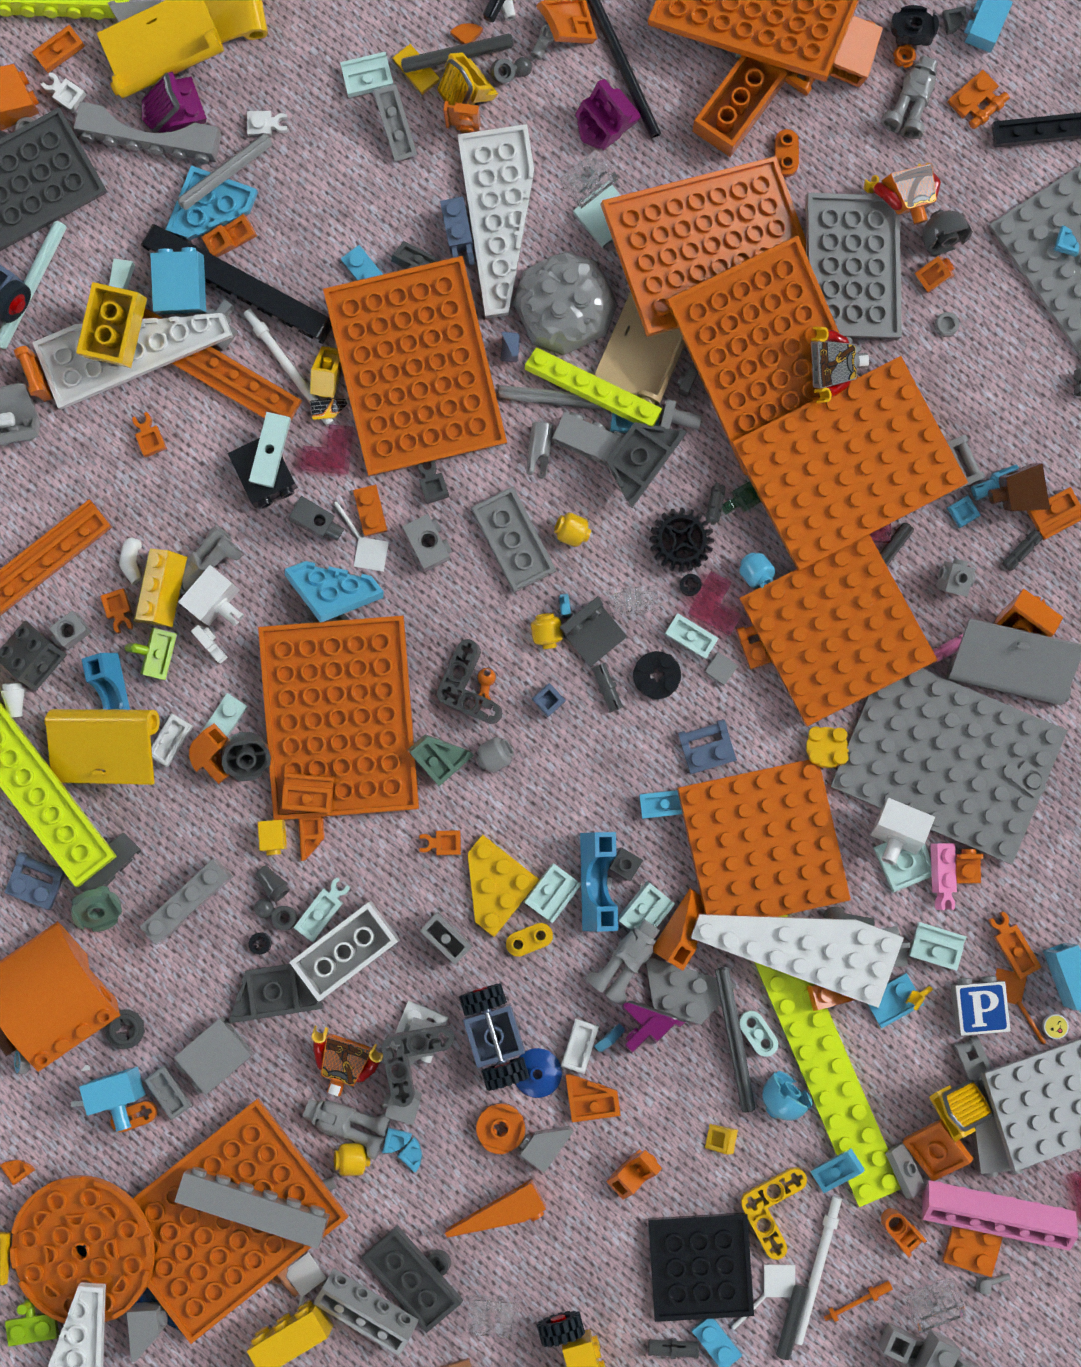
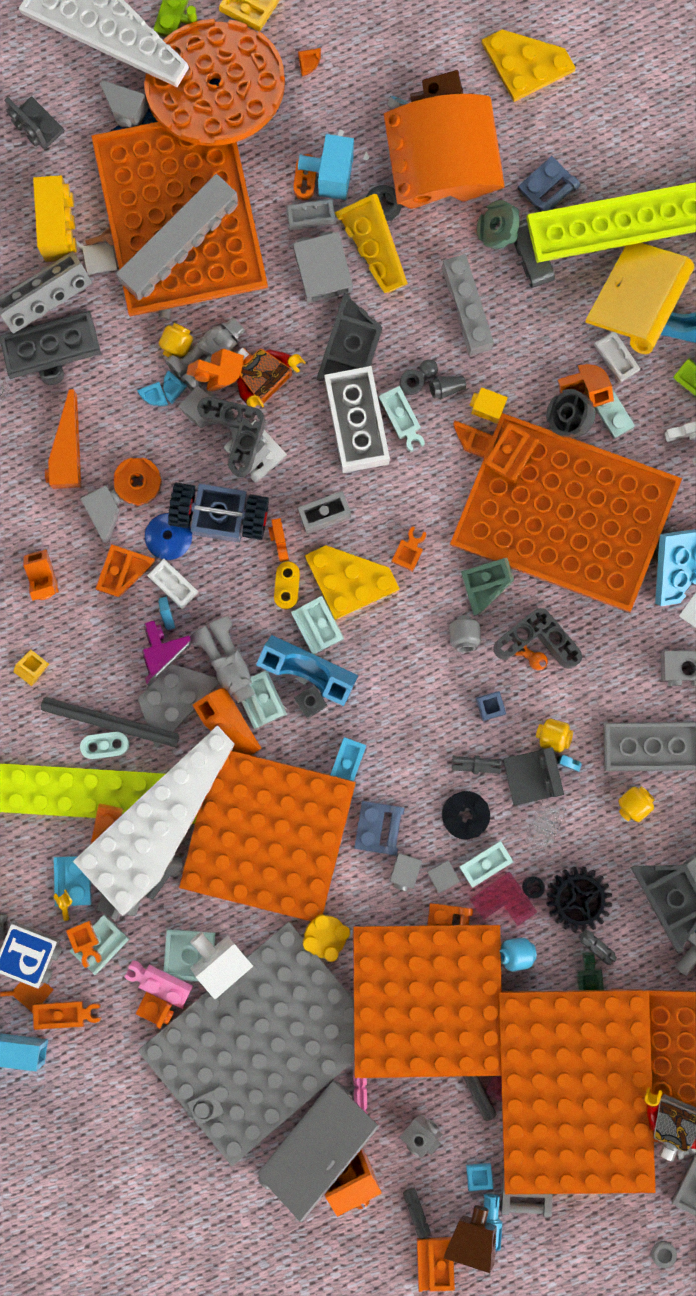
camera: 110 degrees right, 0 degrees up
black bush [249,932,272,955] -> none
medium azure cylinder [762,1071,813,1121] -> none
none -> orange plate [66,921,102,968]
none -> orange brick [187,349,244,391]
none -> orange plate [268,518,289,562]
none -> yellow wing [335,194,408,293]
none -> light grey brick [390,853,422,892]

